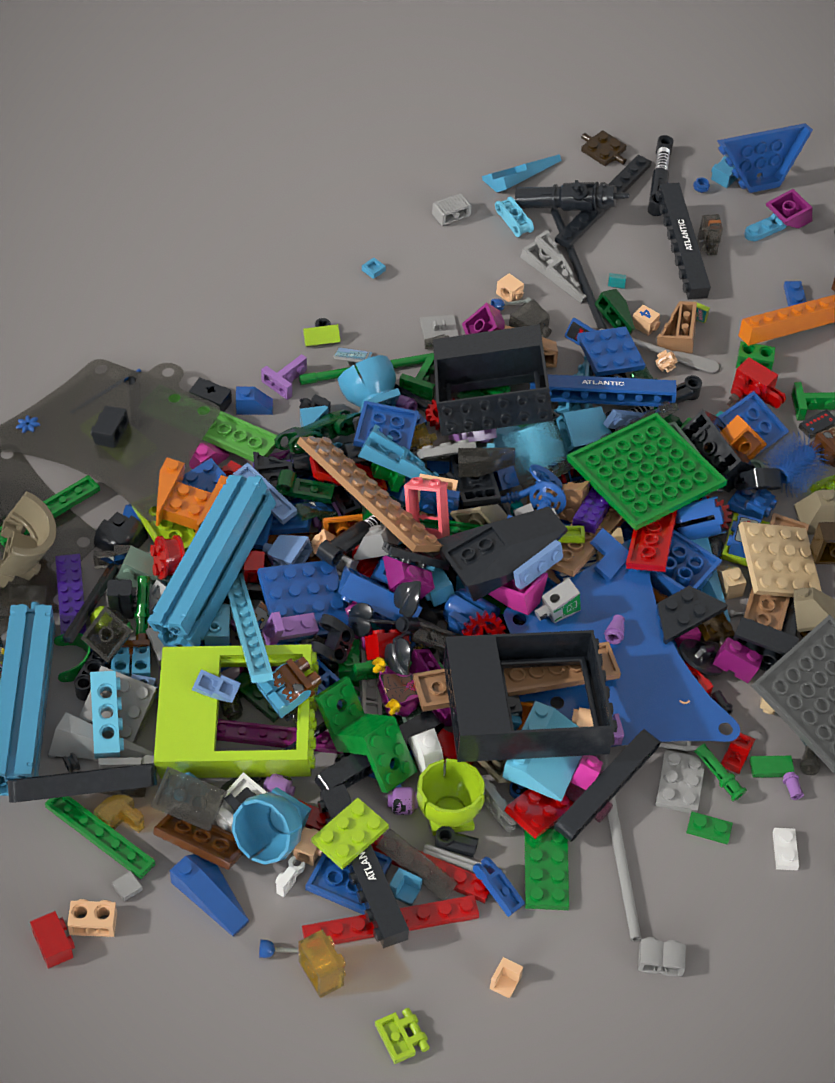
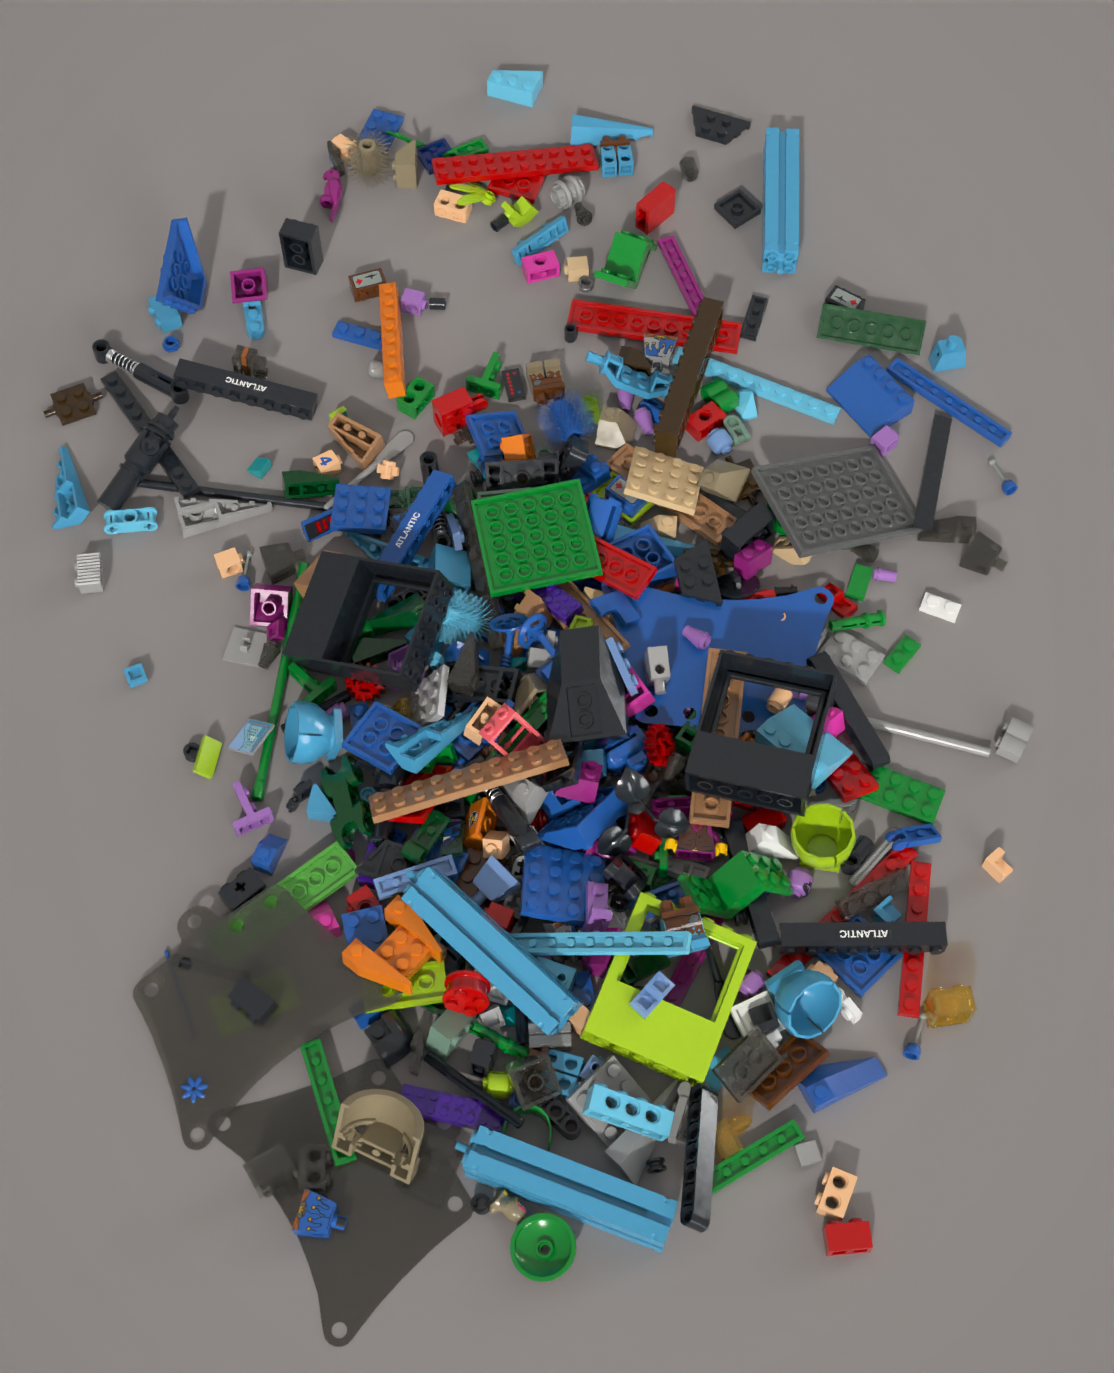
camera: 65 degrees left, 10 degrees up
lime plate [311,798,389,870] -> none
lime plate [375,1008,430,1064] -> none

